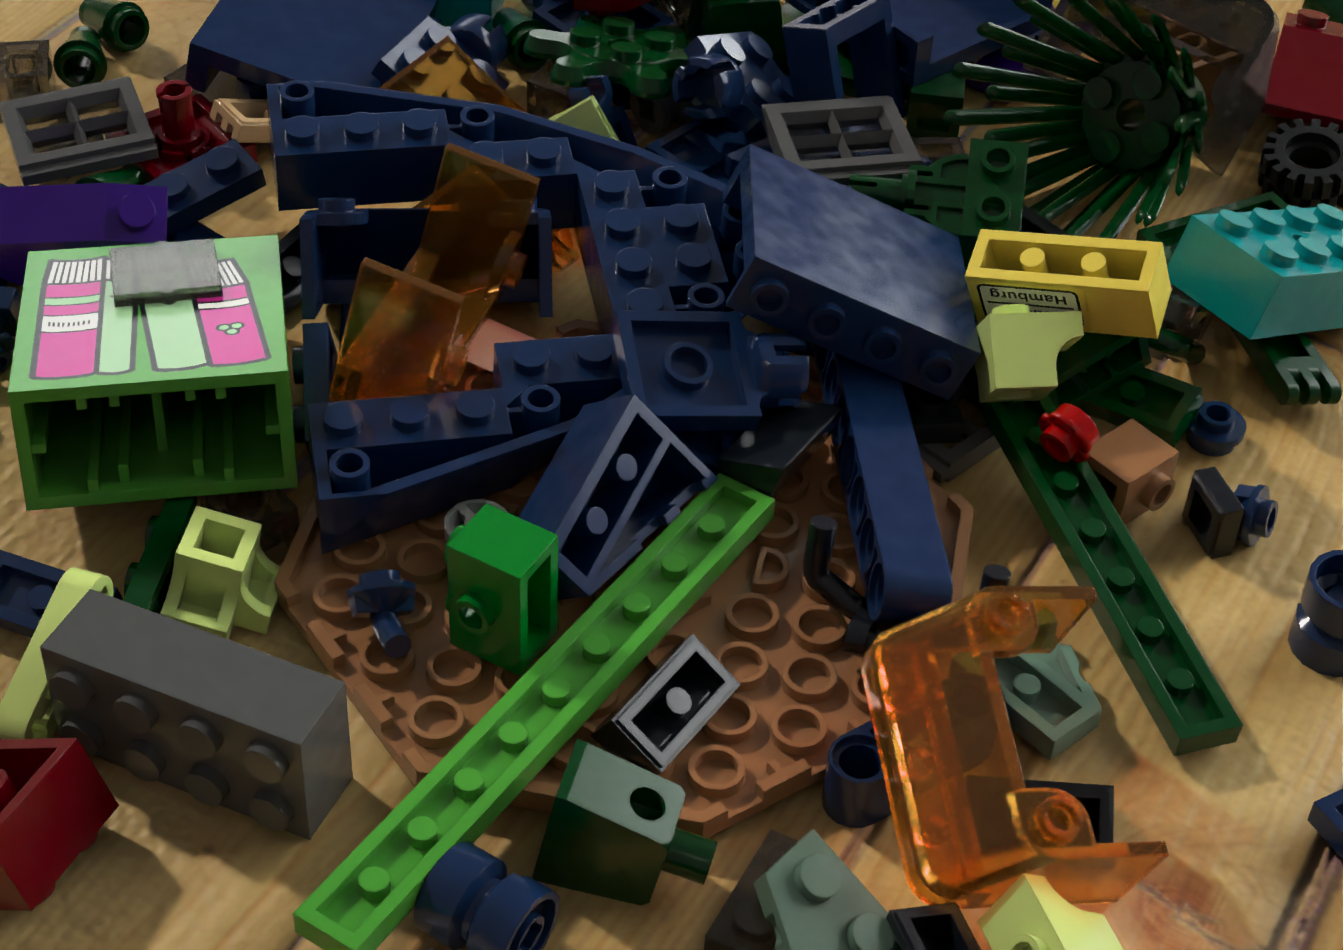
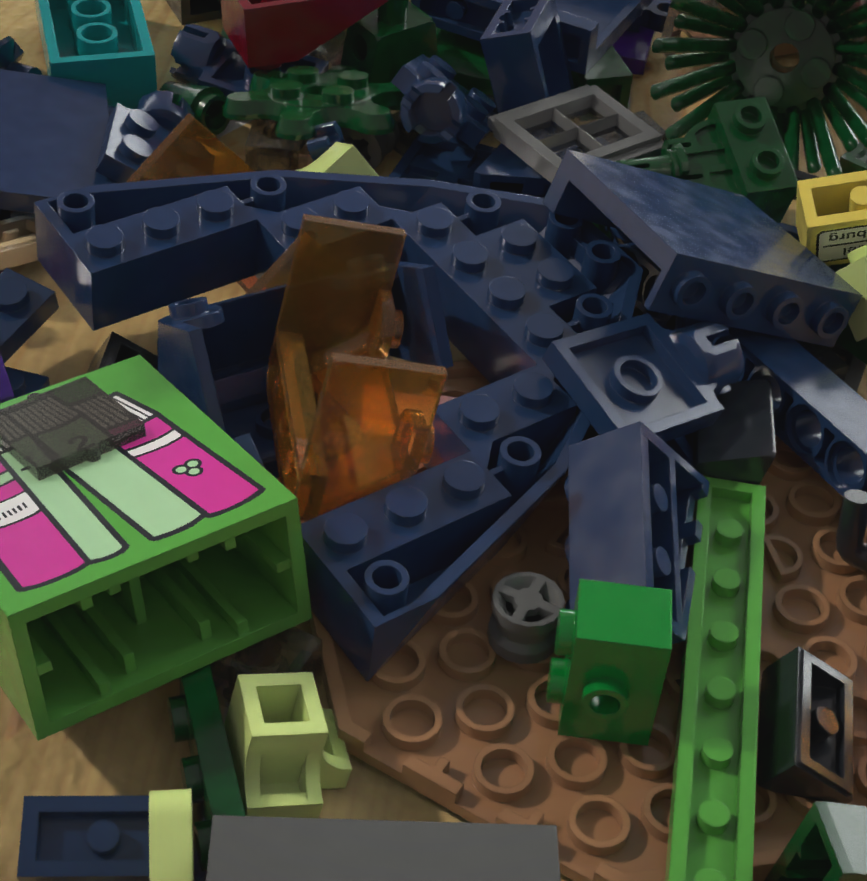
camera: 25 degrees left, 0 degrees up
dark blue plate [346,570,416,659] -> none

